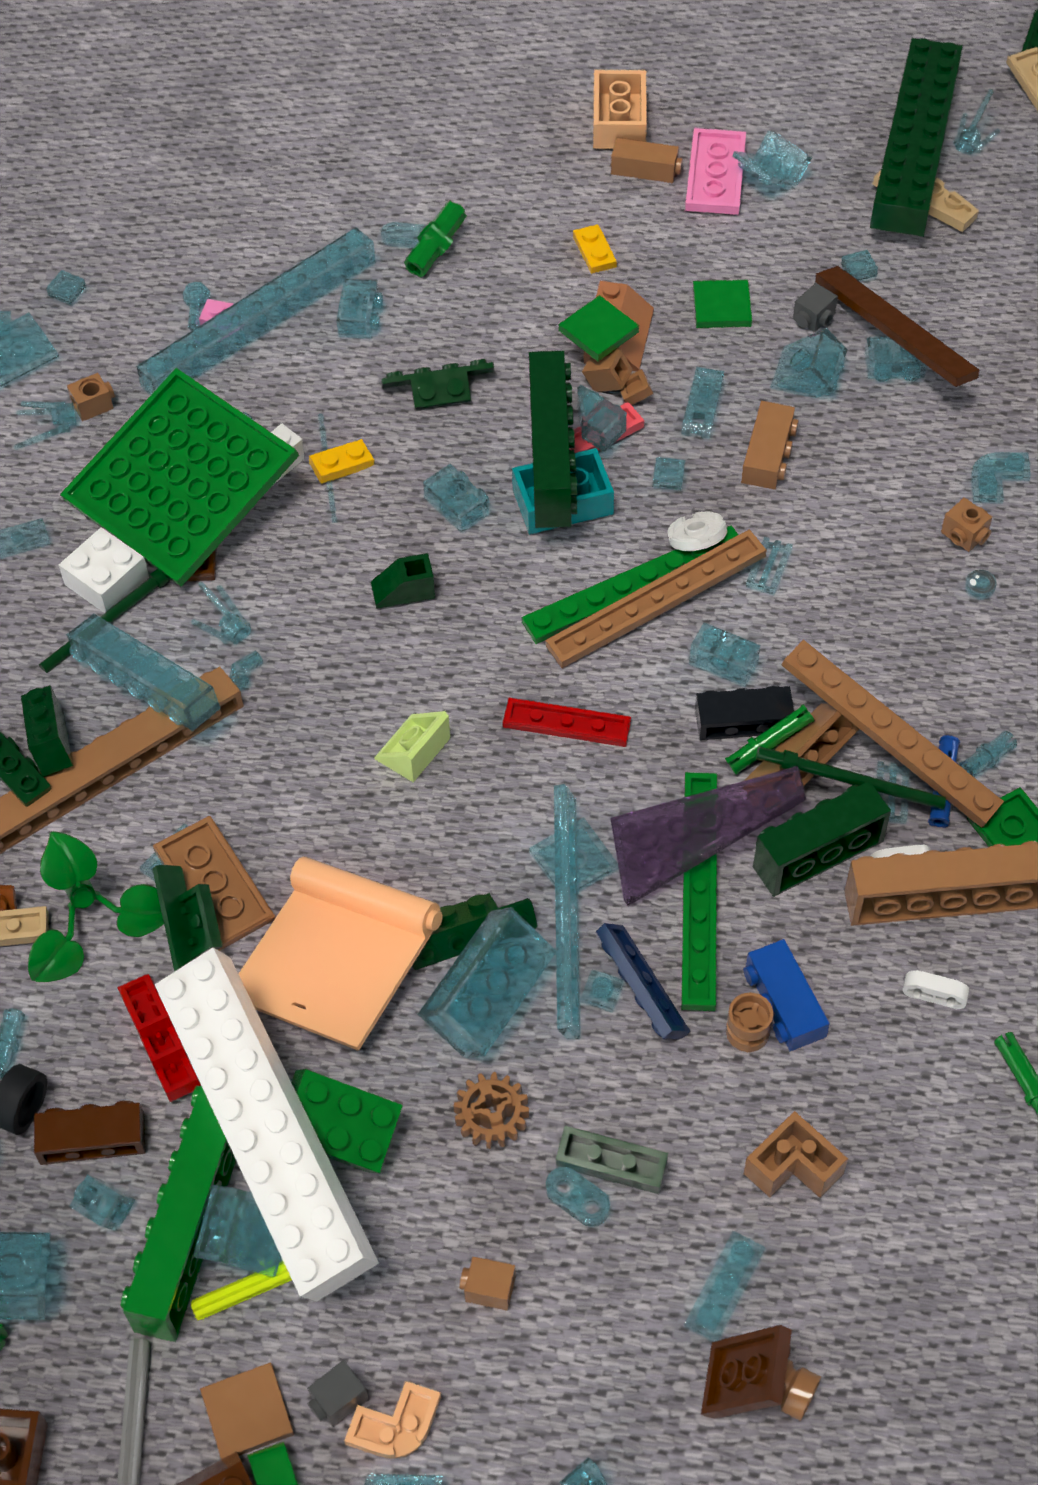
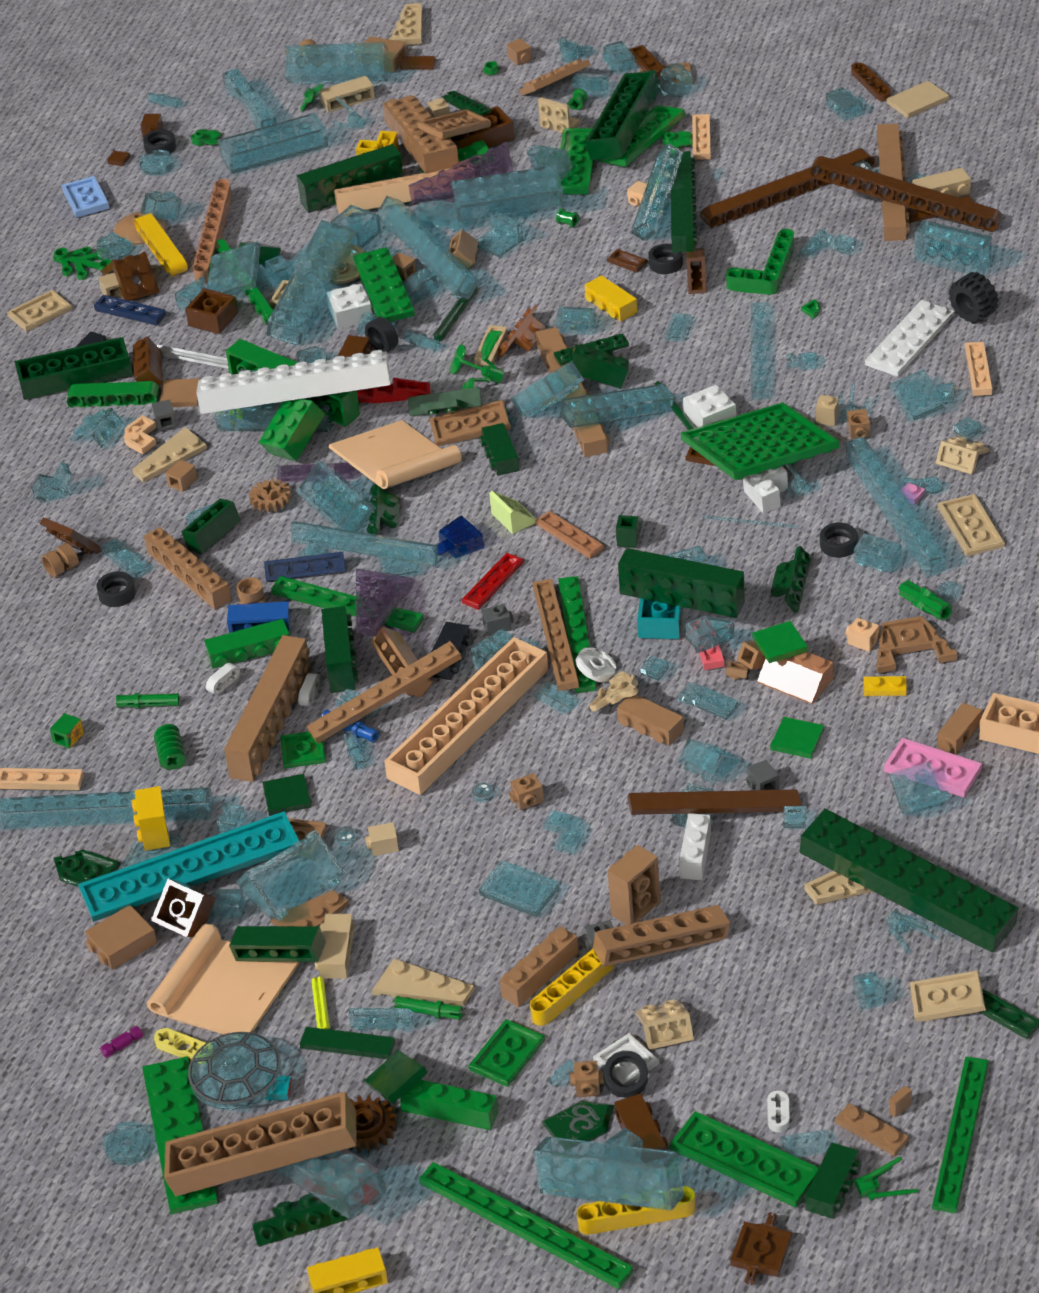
camera: 115 degrees right, 15 degrees down
clear light blue plant [191,582,251,645] -> none
clear light blue arm [229,650,263,690] -> none
yellow plate [309,439,374,484] -> none
green pin [725,704,815,775] -> none
medium nougat brick [744,1111,848,1198] -> none
dark green bar [756,746,946,810] -> none
none -> black tyre [96,571,136,607]
none -> tan wing [132,427,207,483]
none -> medium nougat brick [144,527,231,609]
none -> green brick [204,619,289,669]
none -> clear purple plate [277,462,355,482]
none -> light nougat brick [384,637,549,795]
none -> clear blue torso [434,515,484,559]
none -> dark green brick [479,423,519,476]
none -> dark grey brick [481,604,514,636]
none -> clear light blue brick [510,361,584,417]
none -> nougat tile [535,510,605,559]
none -> tan tile [589,671,639,711]
none -> white brick [679,813,711,880]
none -> tan brick [815,395,839,426]
none -> black tyre [819,522,858,558]
none -> light nougat brick [846,618,879,652]
none -> medium nougat wing [877,616,957,673]
none -> tan bracket [935,436,990,474]
none -> tan tile [938,494,1005,556]

